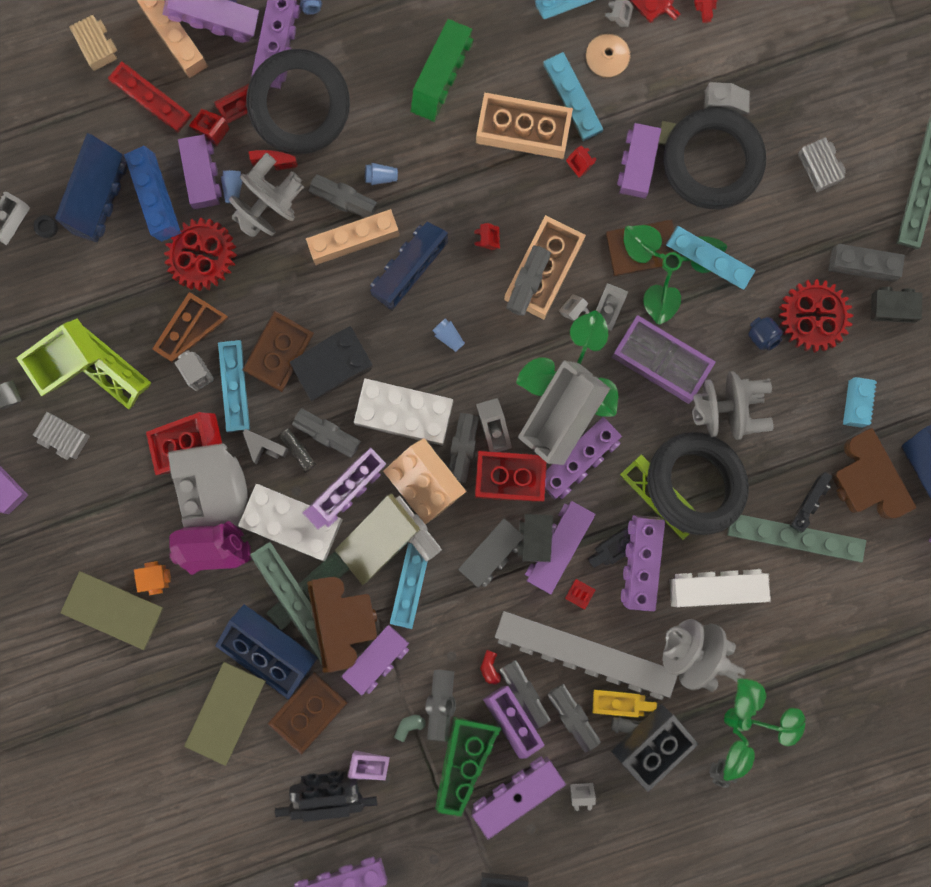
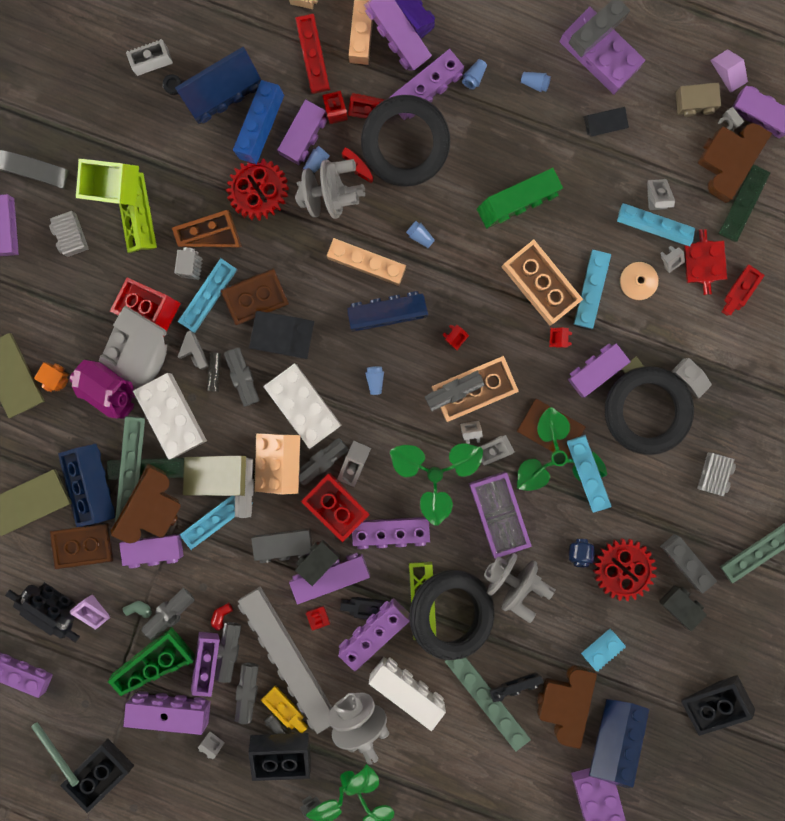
camera: 45 degrees right, 5 degrees up
medium lavender brick [303,448,386,529] -> none
dark grey piece [309,174,378,218] -> none
light grey piece [518,360,610,465] -> none

